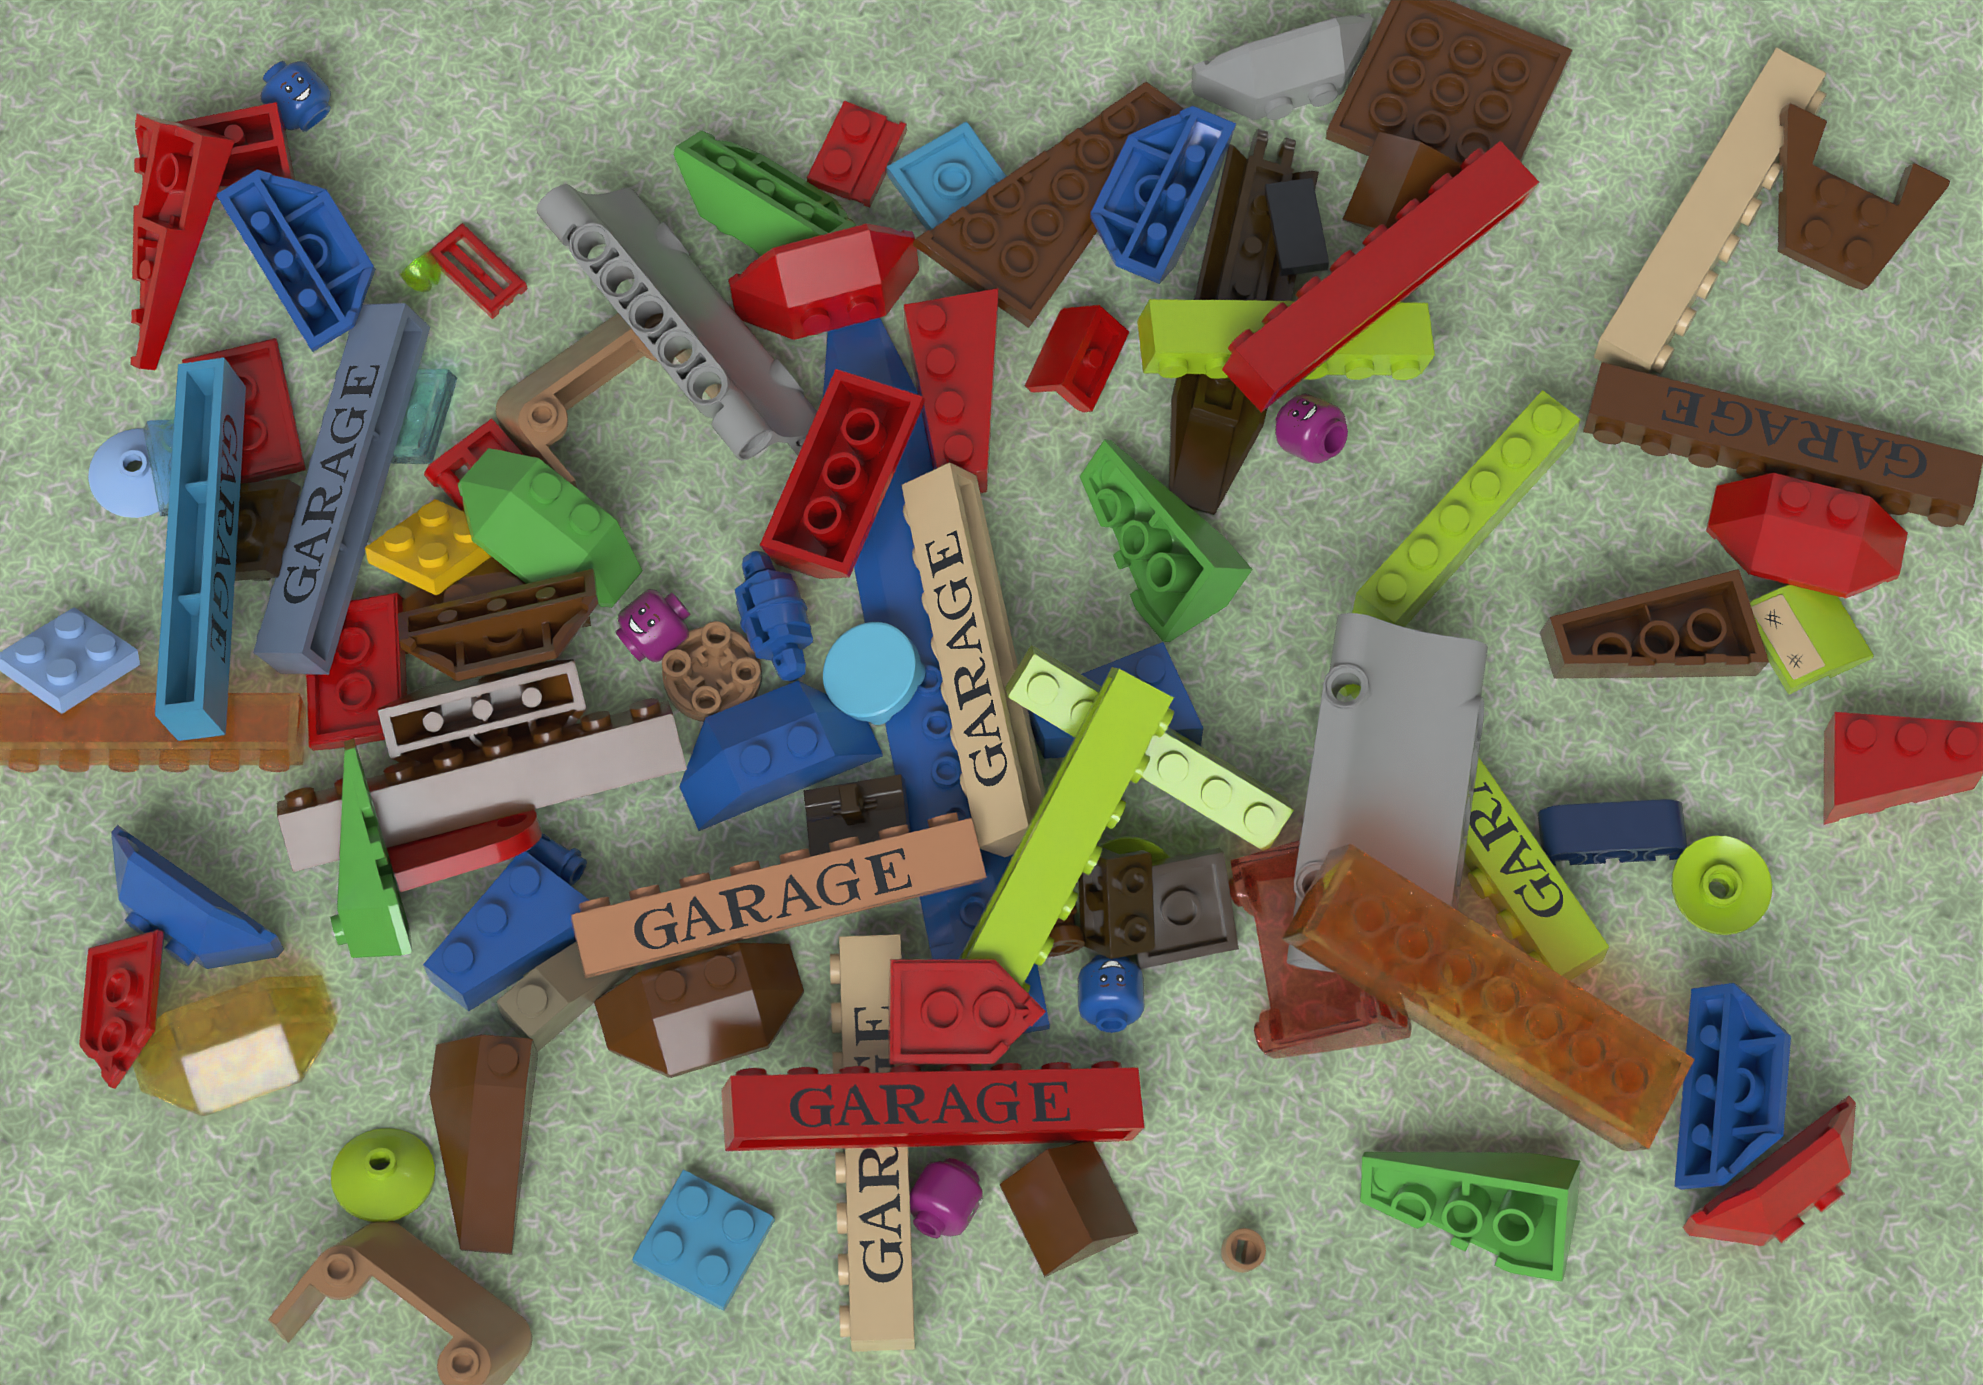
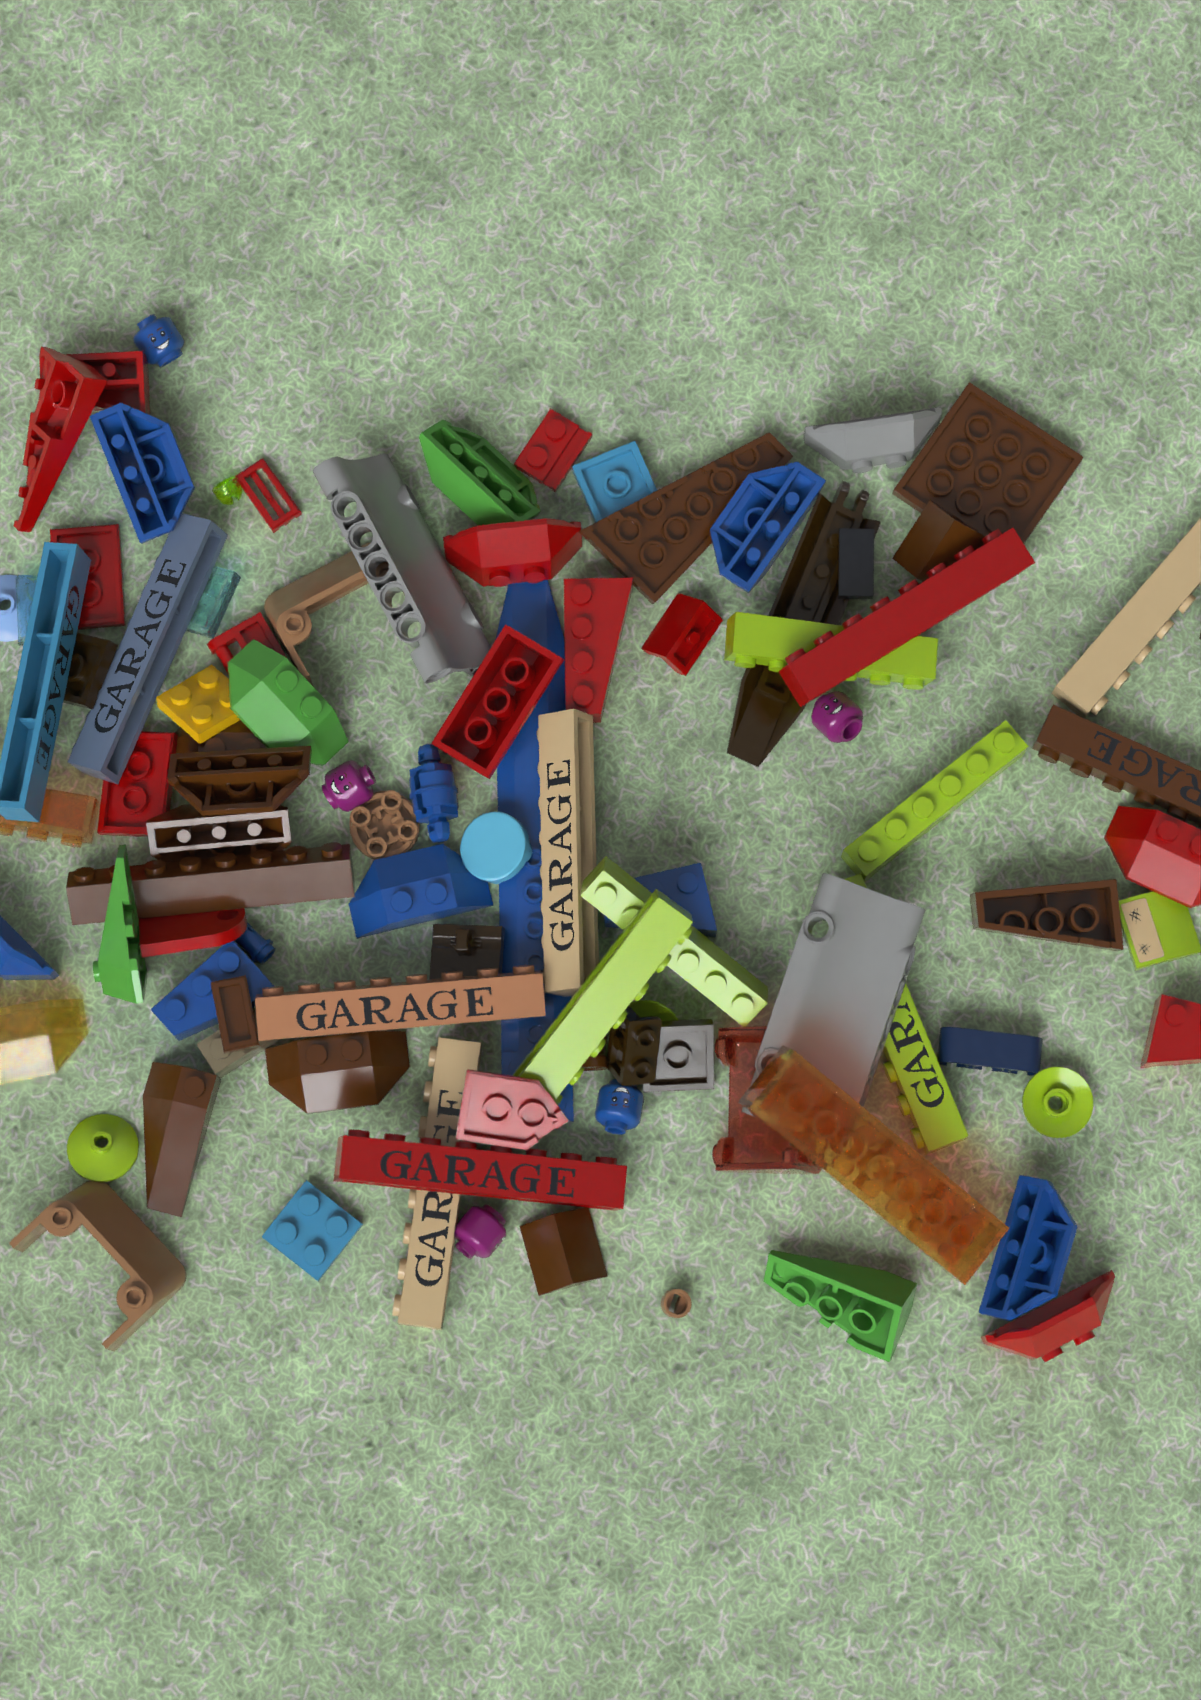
camera: 10 degrees right, 10 degrees up
bright green wedge [1079,439,1253,642] -> none
none -> reddish brown tile [210,975,260,1054]

